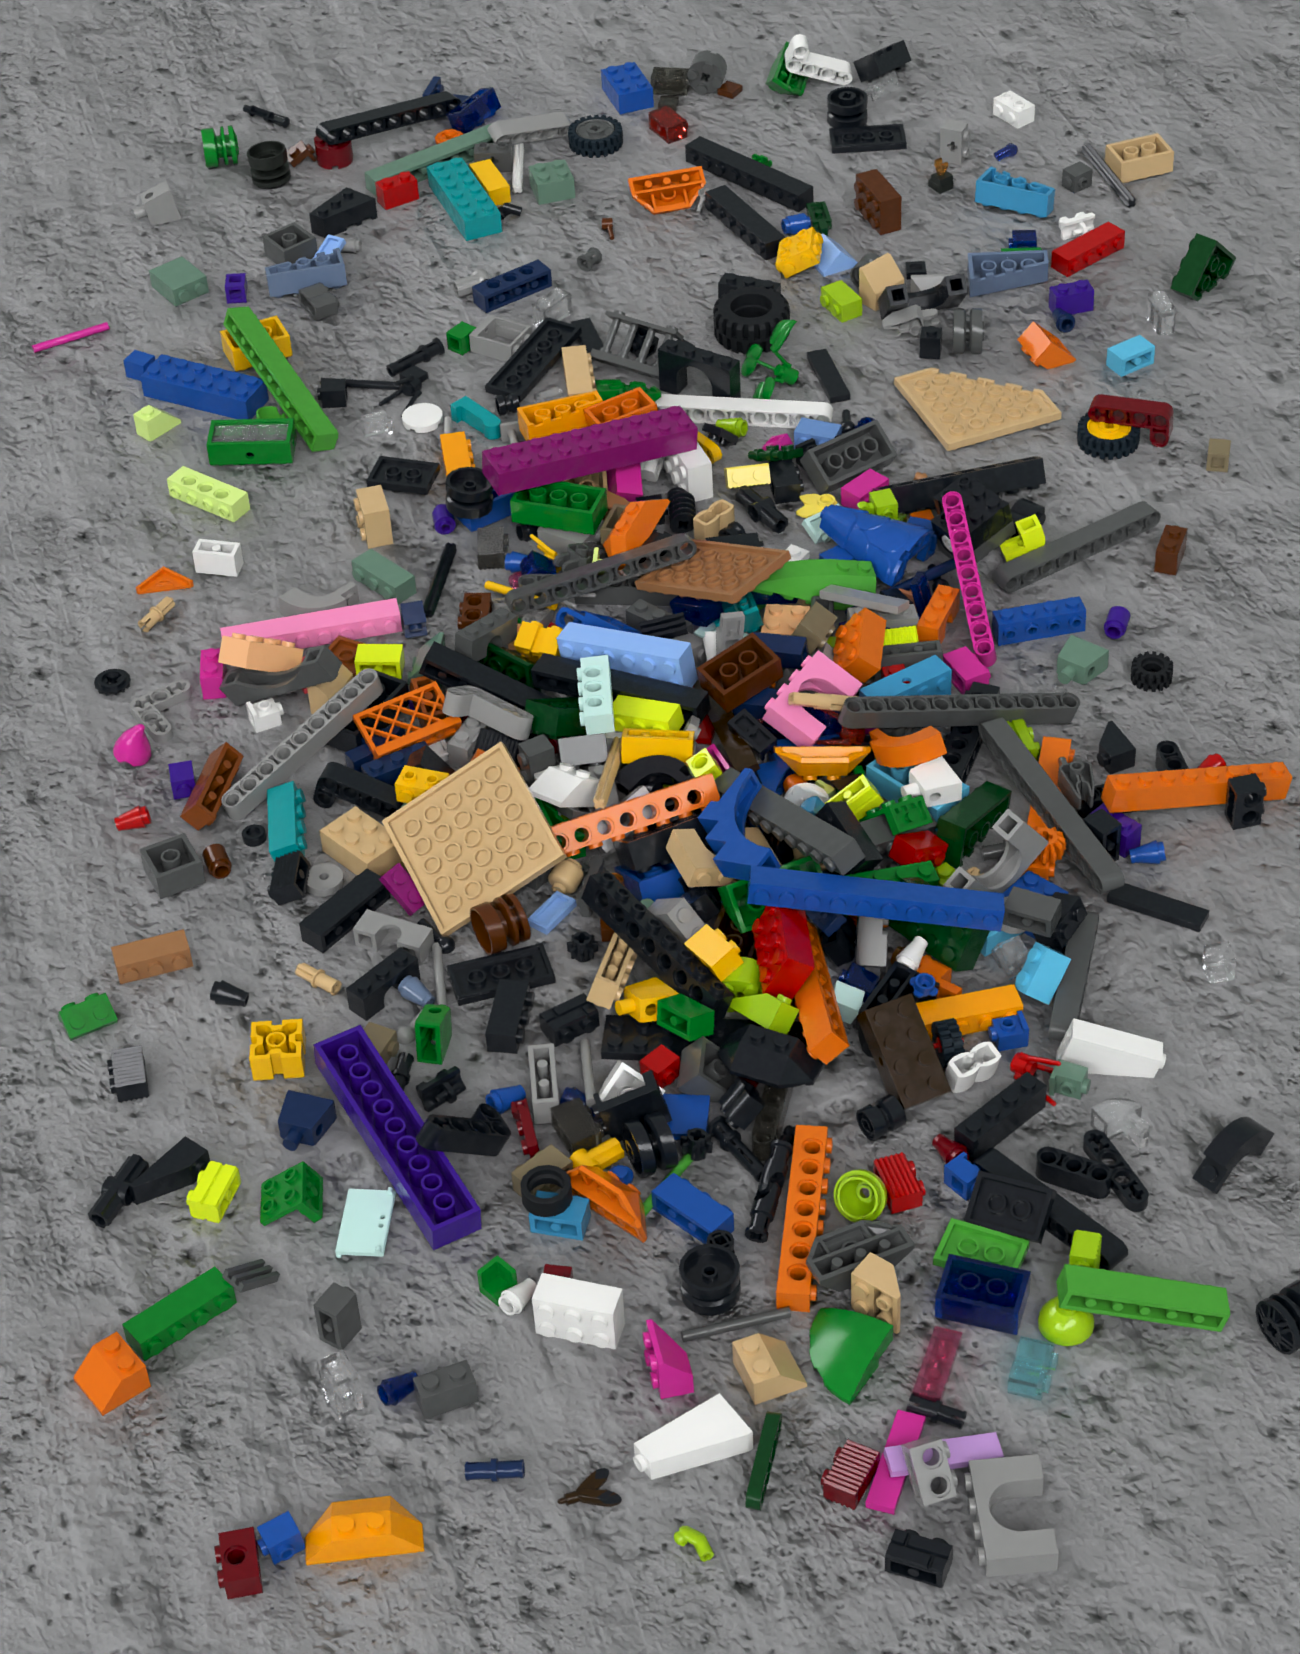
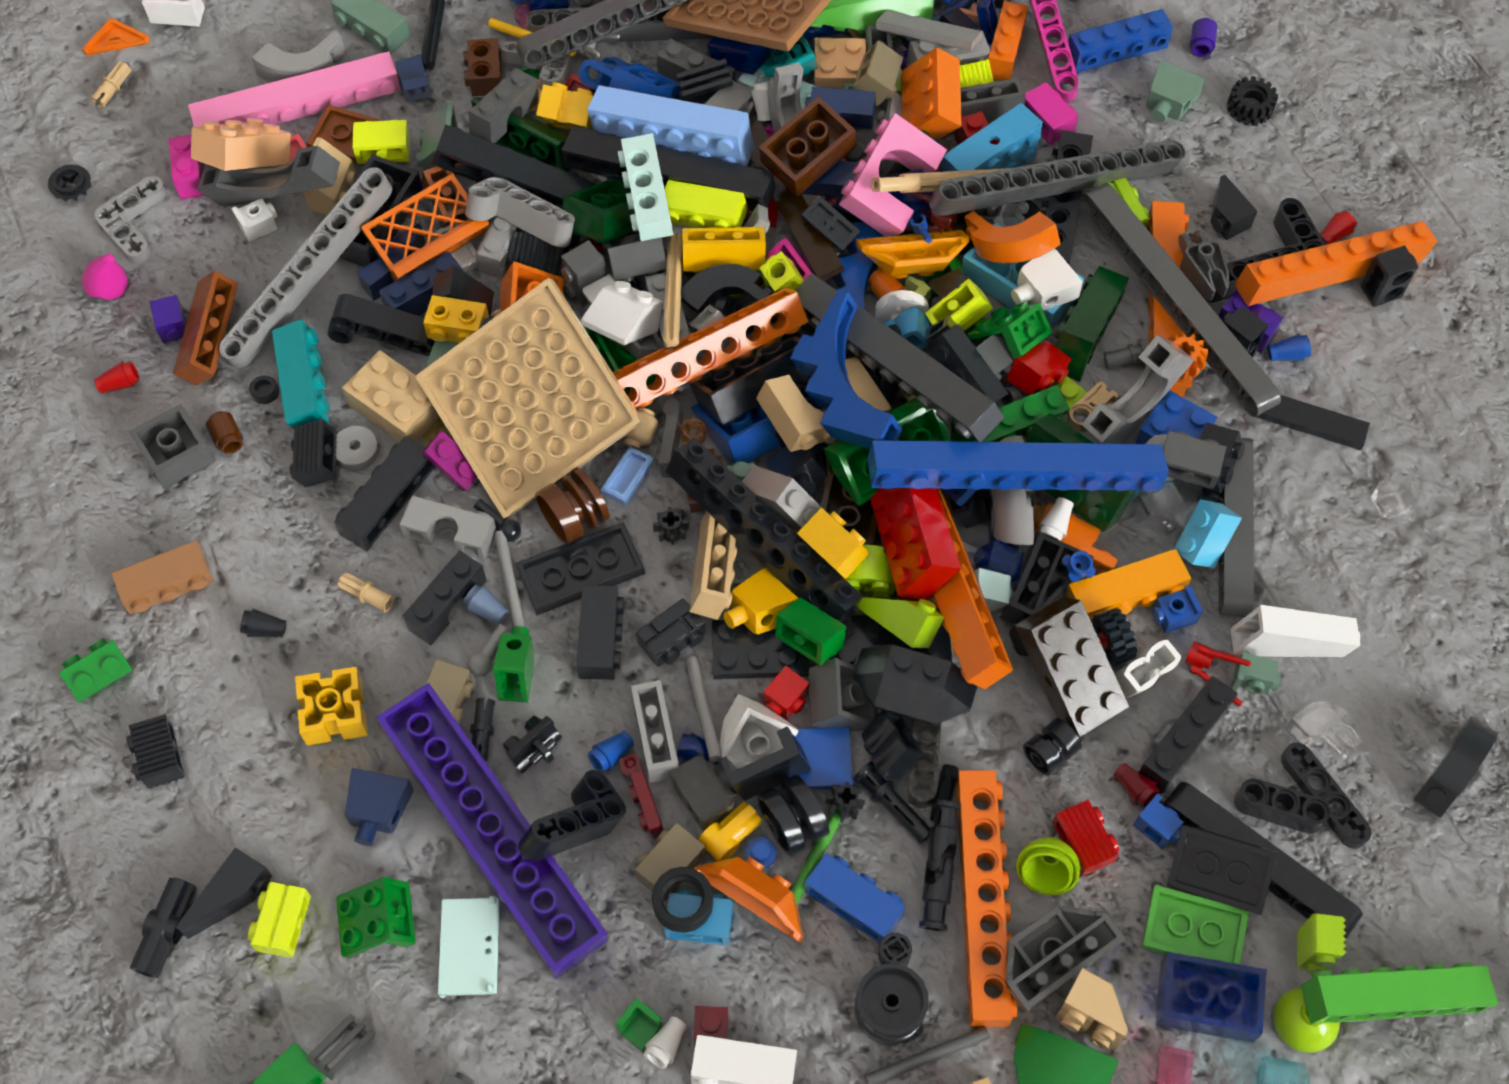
camera: 10 degrees left, 20 degrees up
none -> blue hand [910,214,932,243]

